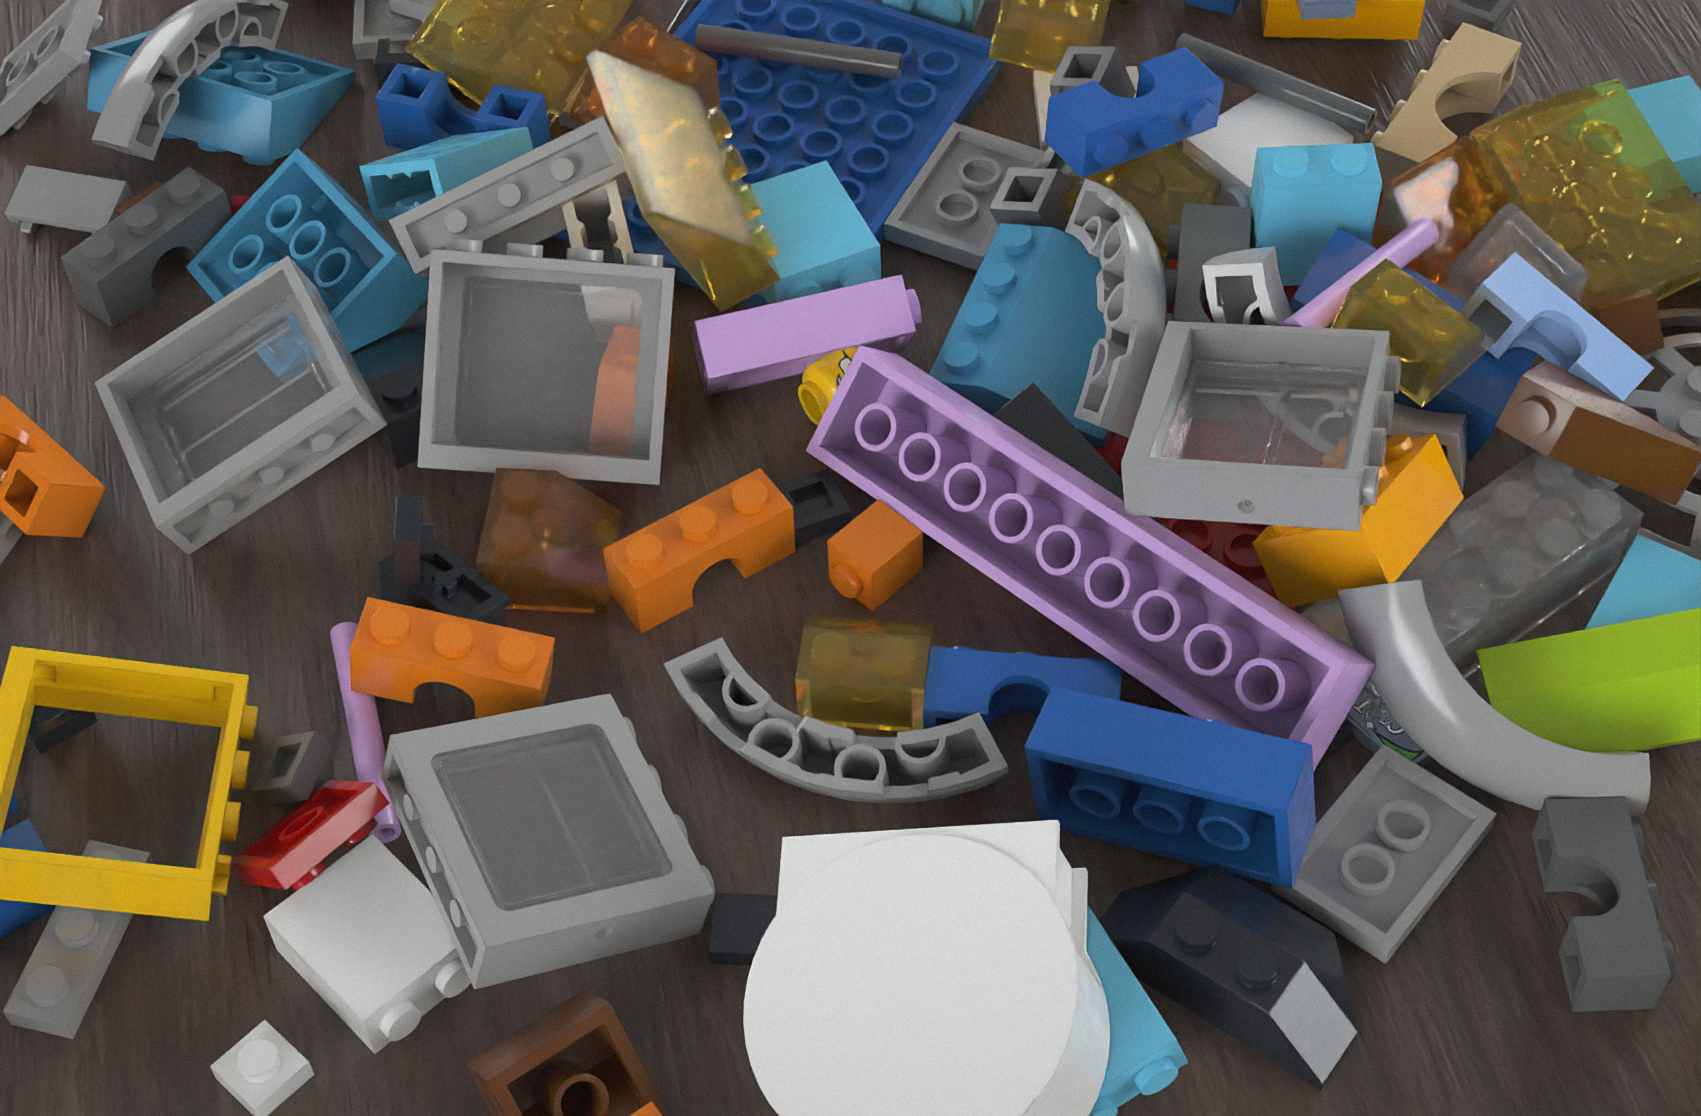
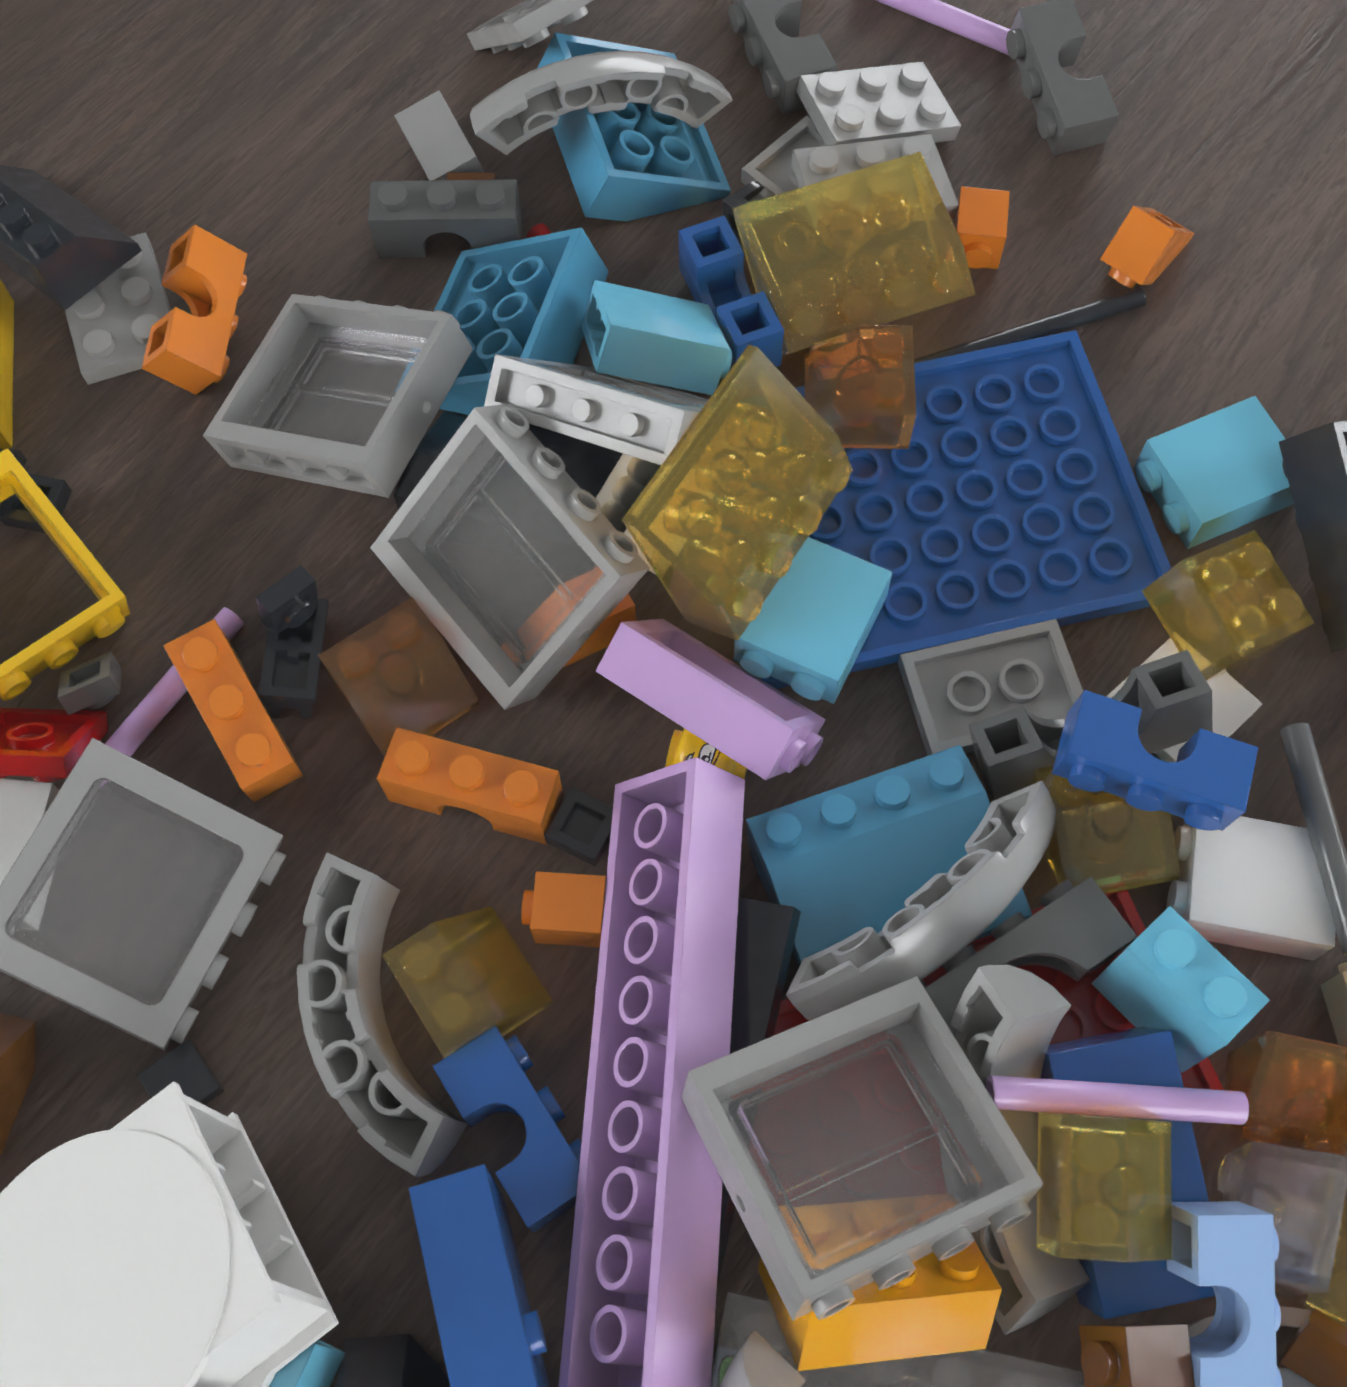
camera: 50 degrees right, 15 degrees up
dark grey piece [695,24,903,79] -> none

